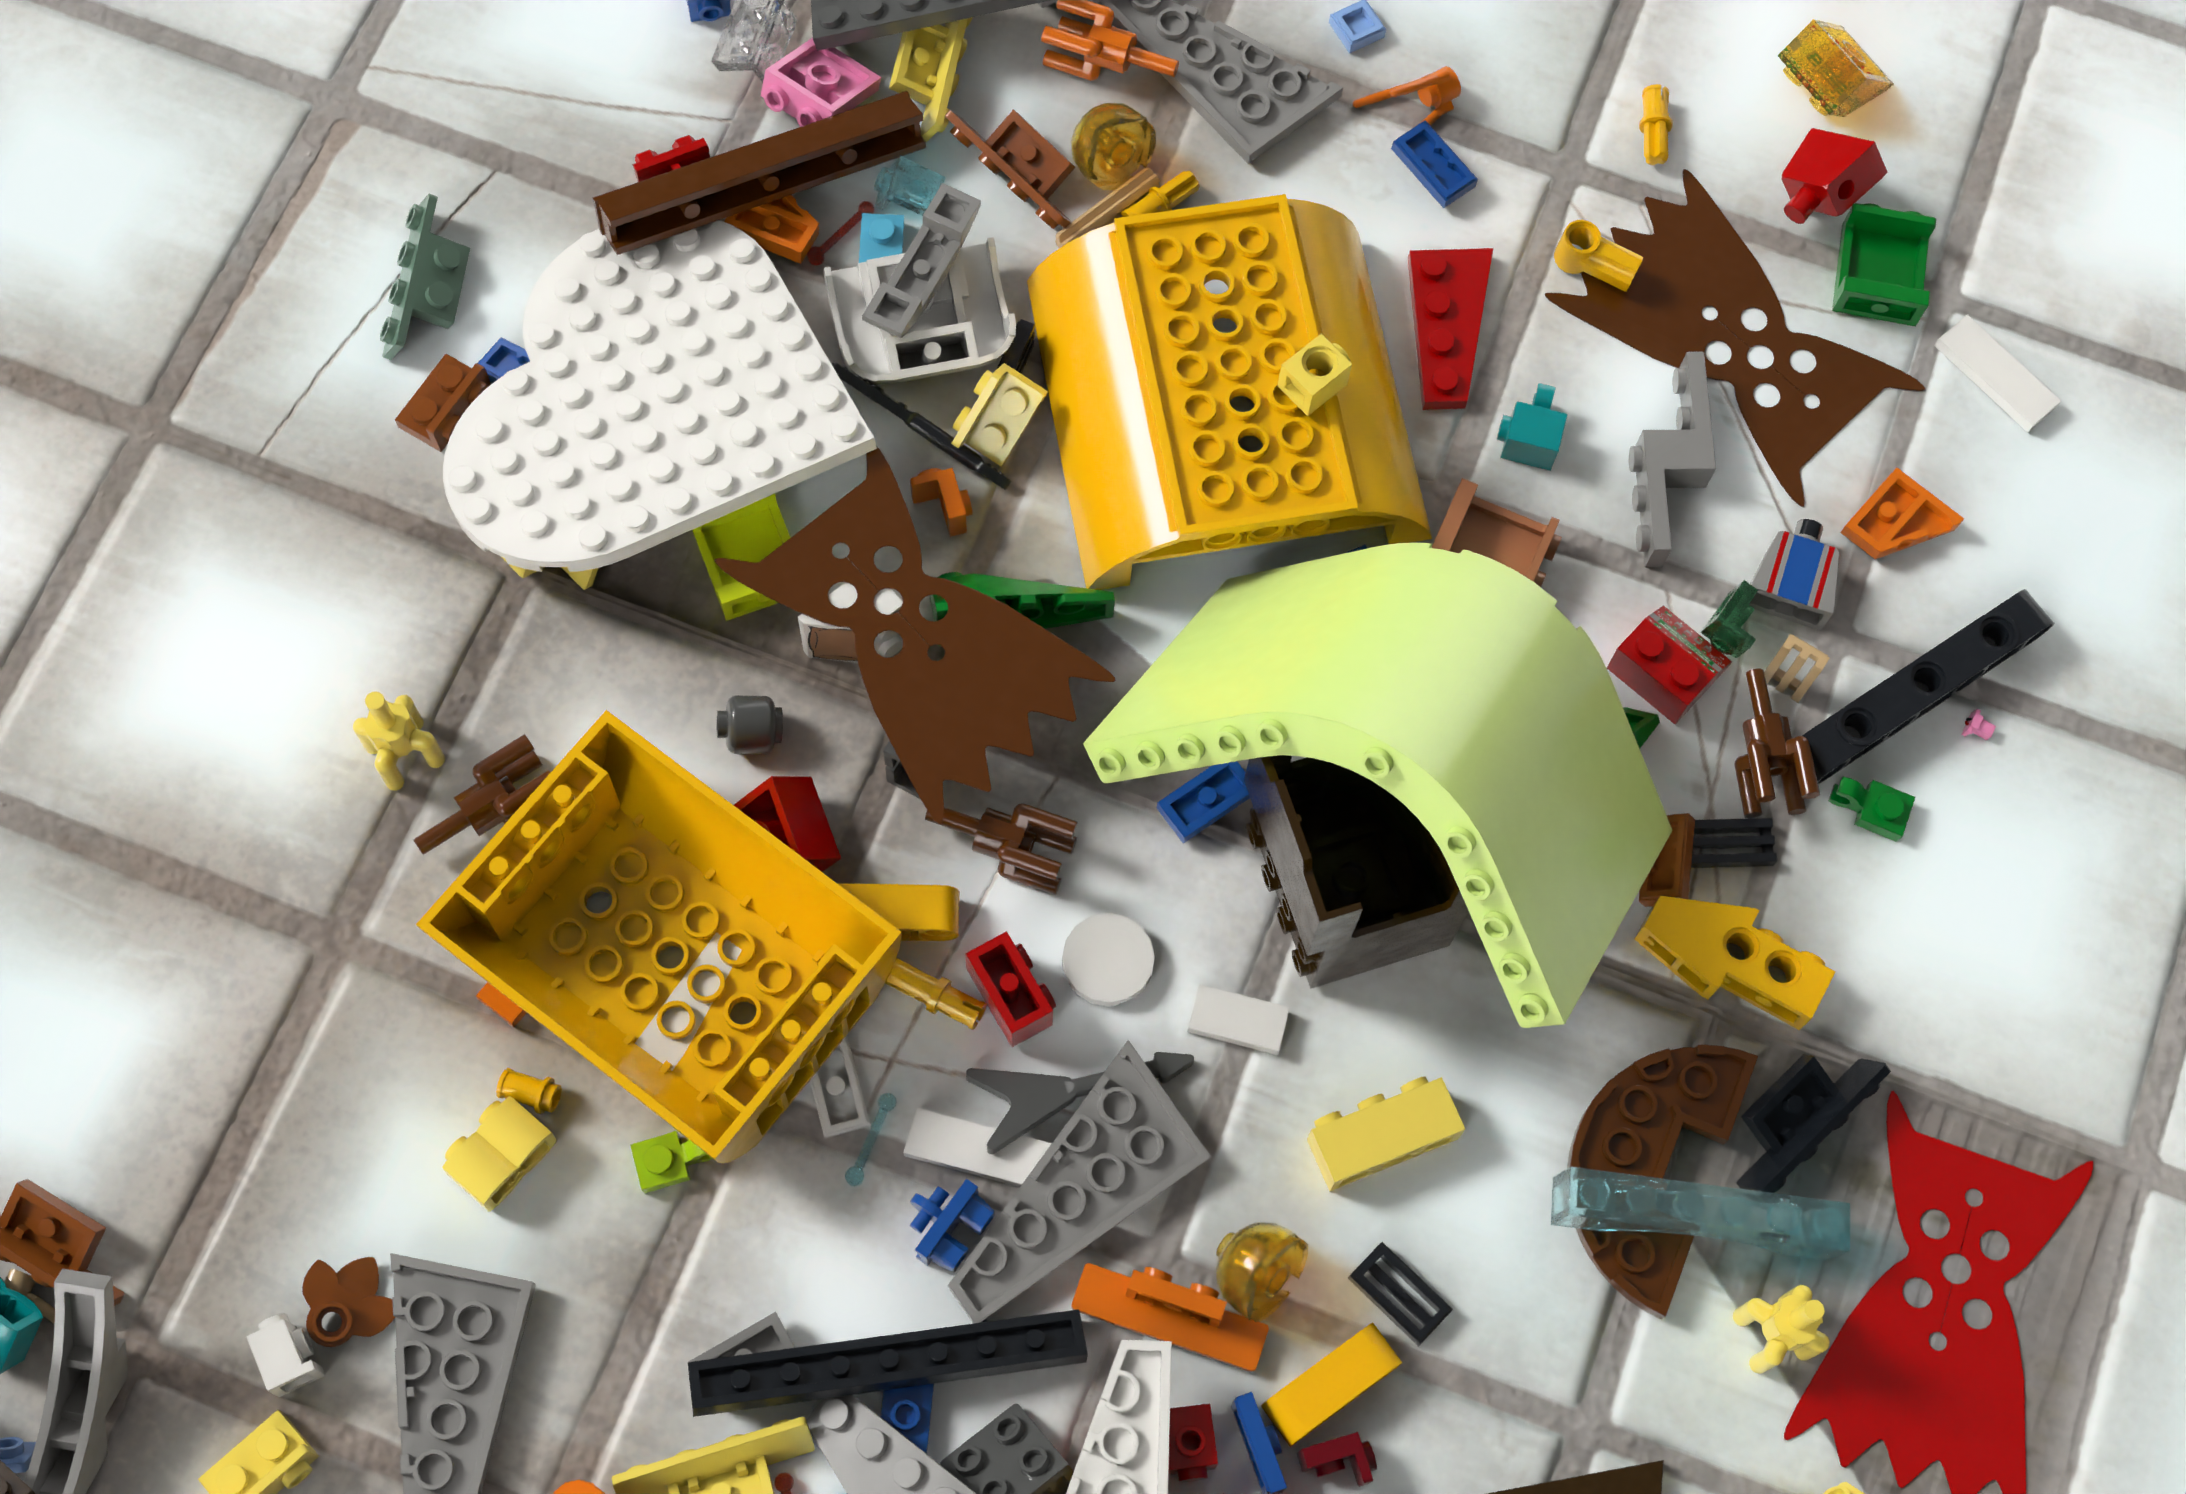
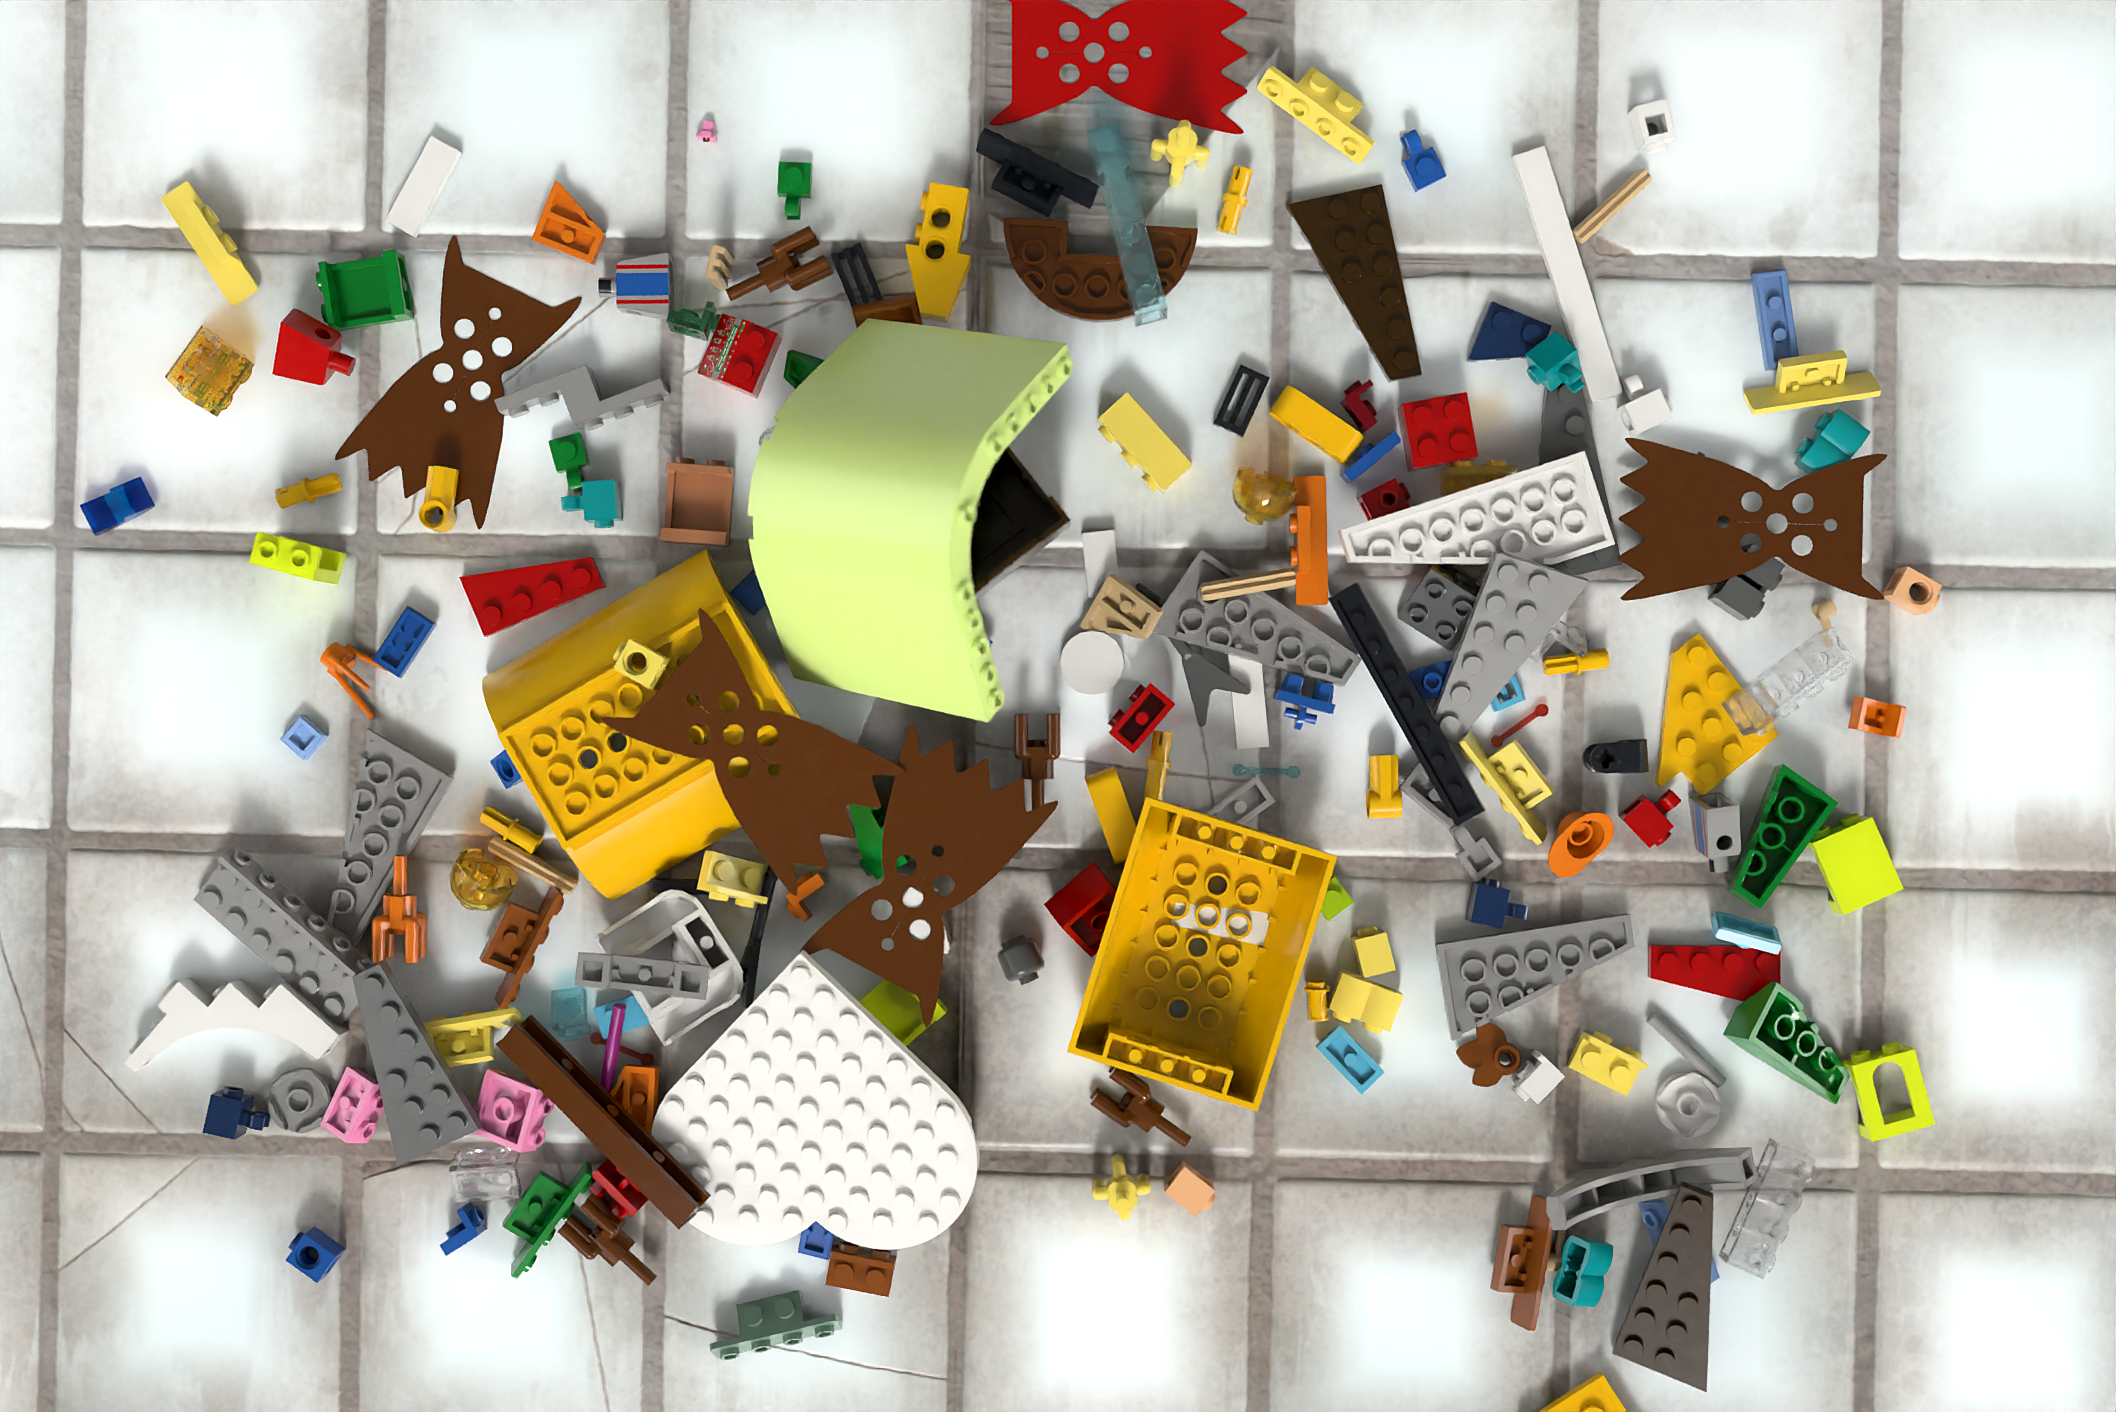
camera: 105 degrees left, 20 degrees up
black beam [1802,589,2055,784] -> none
none -> light yellow bracket [161,182,259,306]
none -> neon yellow panel [249,532,346,585]
none -> green bracket [502,1161,594,1279]
none -> green plate [548,432,590,493]
none -> reddish brown plant [557,1192,657,1286]
none -> magenta bar [600,1003,626,1093]
none -> reddish brown piece [602,608,906,896]
none -> tan wing [1080,574,1164,639]
none -> light nougat brick [1163,1161,1216,1216]
none -> tan axle [1200,568,1296,601]
none -> yellow pin [1216,165,1254,235]
none -> medium azure plate [1315,1023,1385,1095]
none -> light yellow brick [1351,926,1396,978]
none -> yellow piece [1366,755,1403,819]
none -> light grey plate [1448,824,1502,882]
none -> dark blue brick [1465,877,1529,929]

